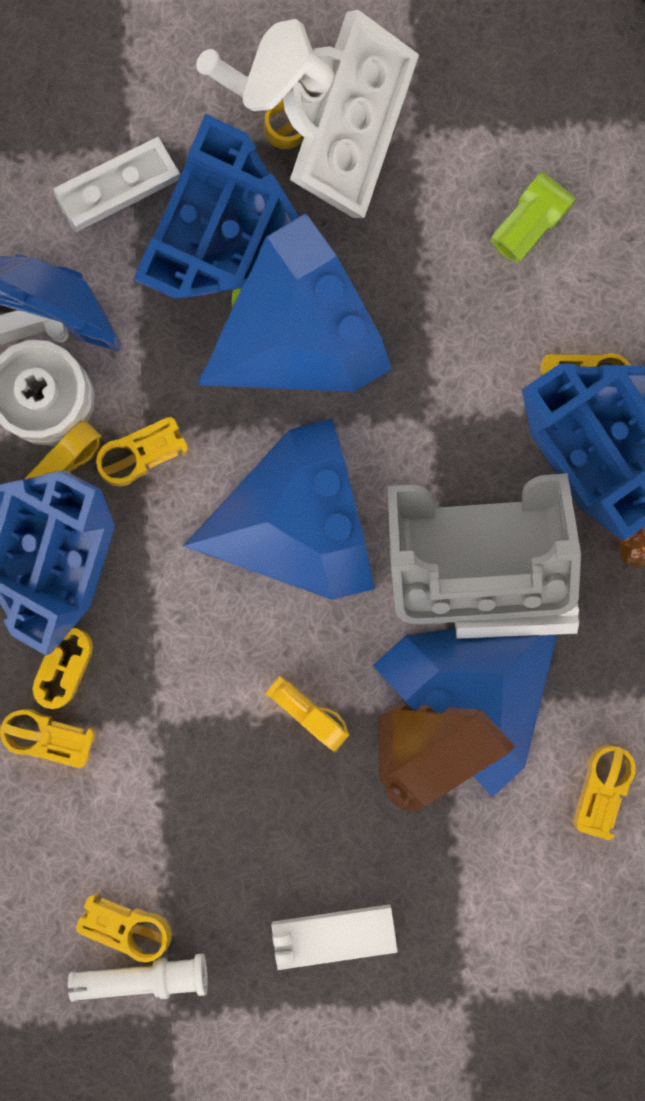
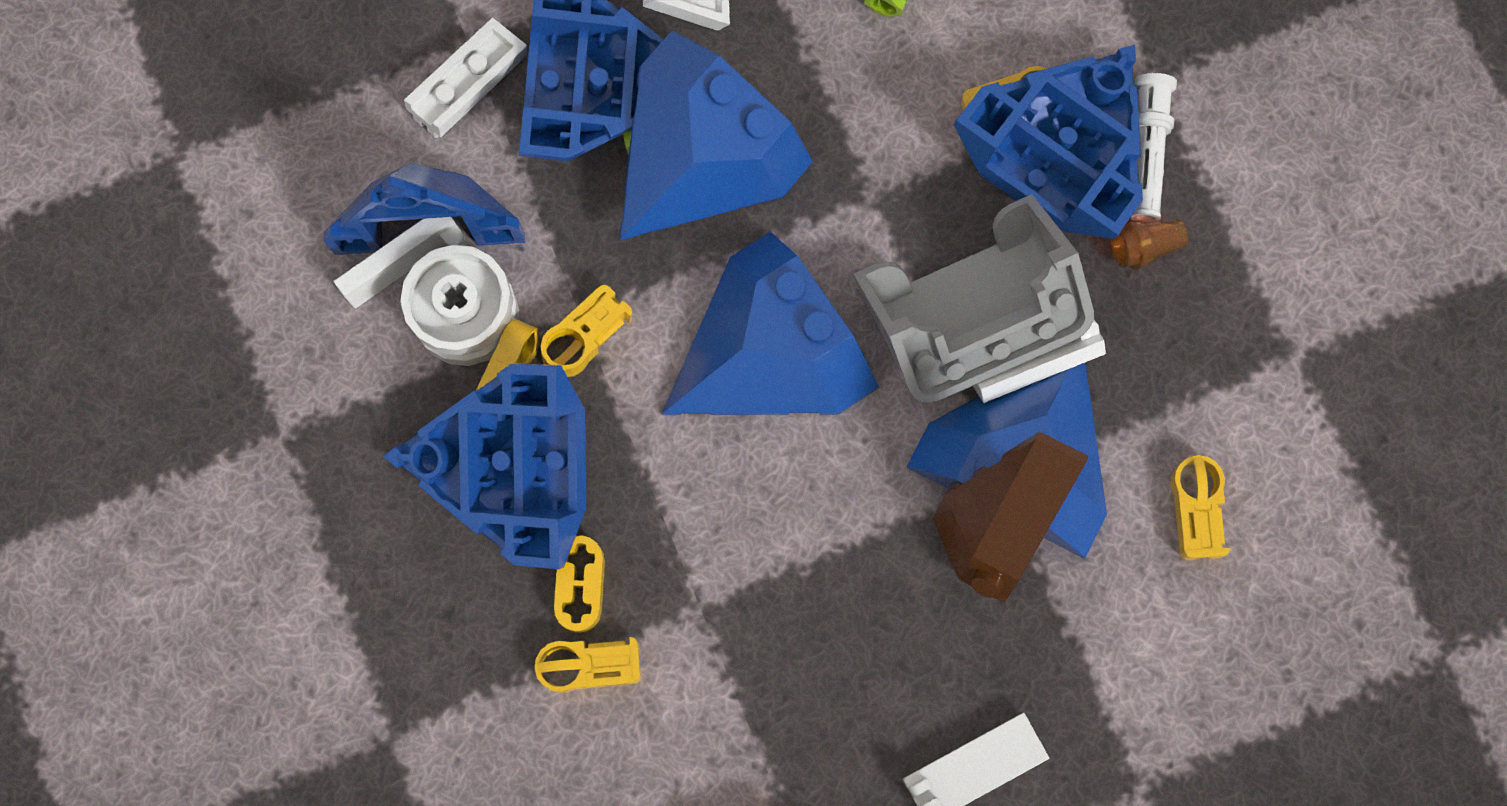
camera: 15 degrees left, 10 degrees down
yellow piece [265,675,350,752] -> none

